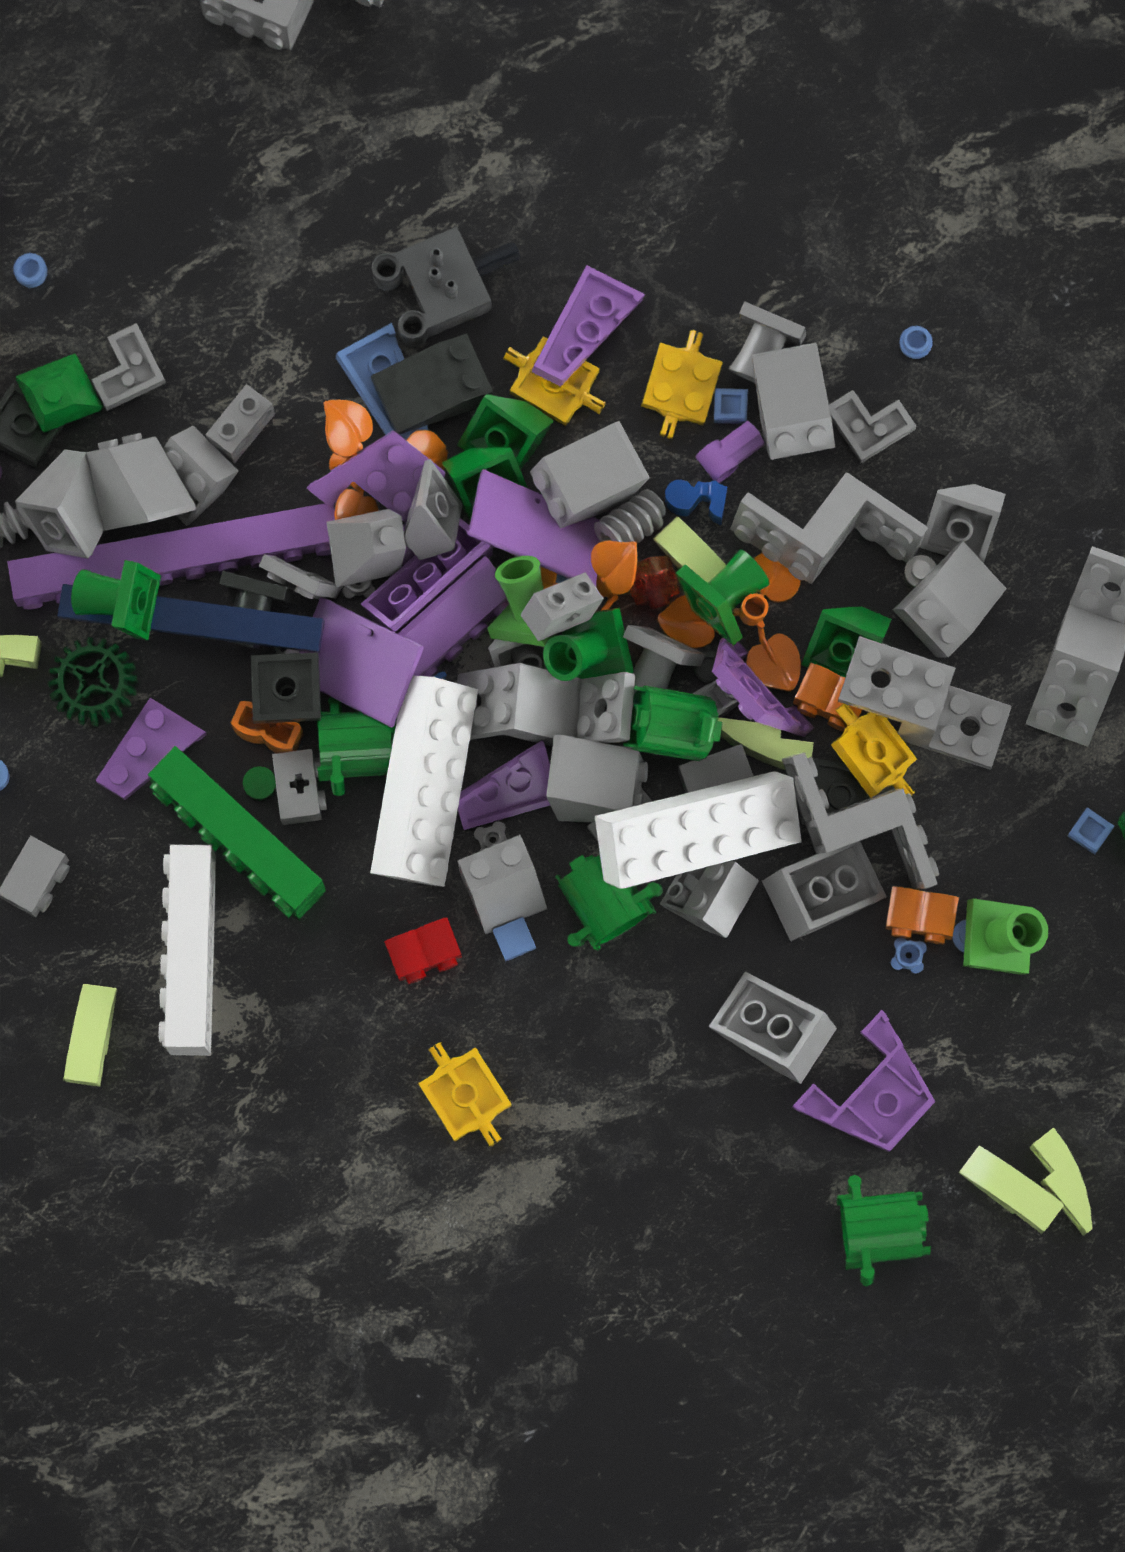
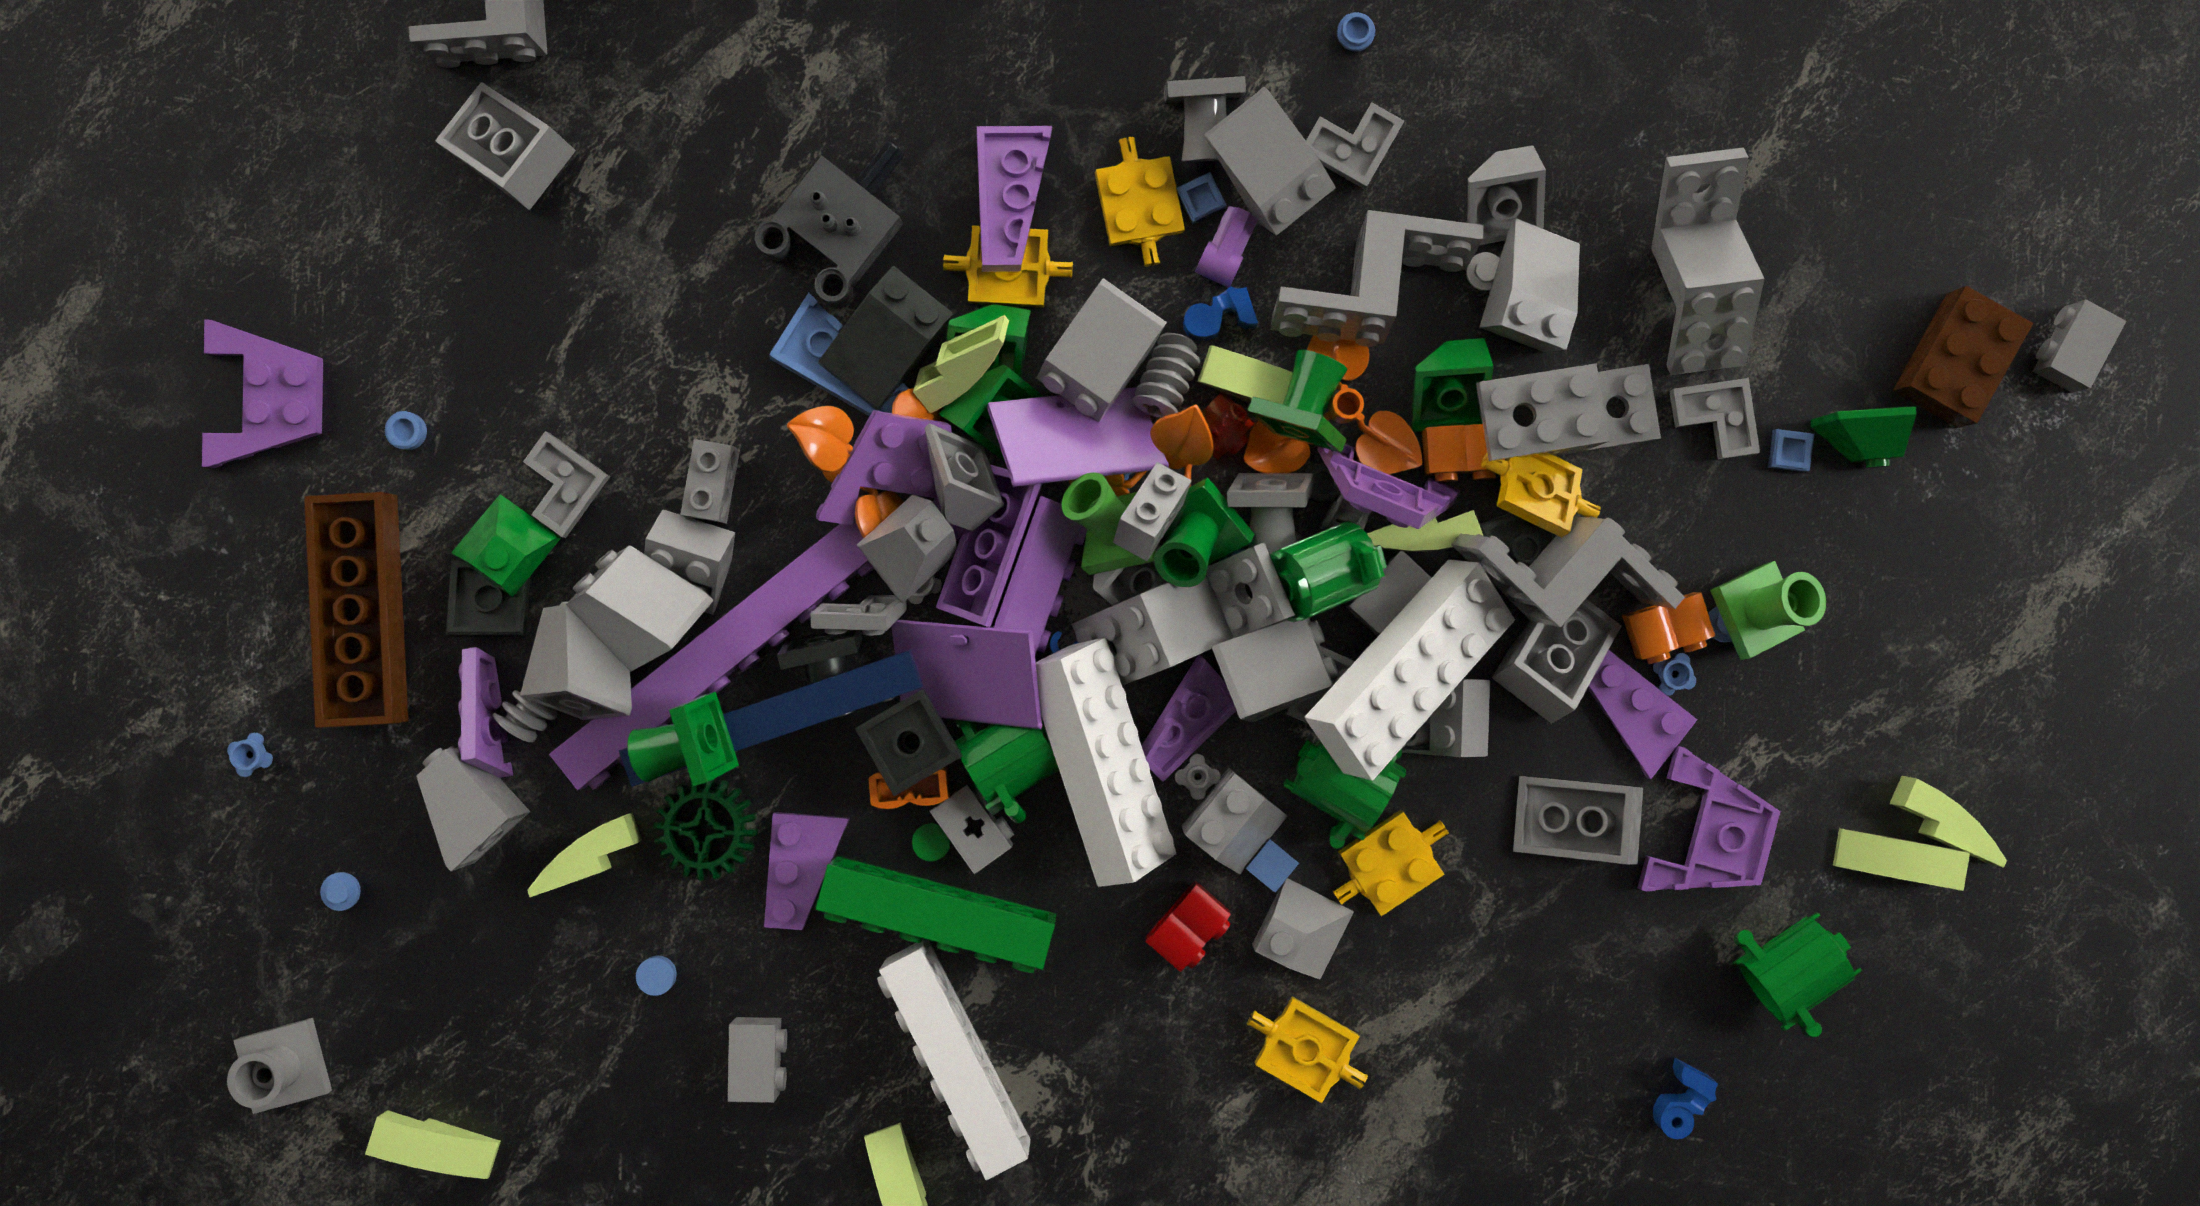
camera: 30 degrees left, 10 degrees up
none -> light grey slope [435,82,576,210]
none -> yellowish green slope [913,315,1009,414]
none -> light grey slope [1252,878,1354,979]
none -> yellow plate [1333,810,1449,916]
none -> medium lavender wing [1587,650,1697,779]
none -> blue leg [1653,1058,1718,1139]
none -> light grey plate [1669,378,1760,460]

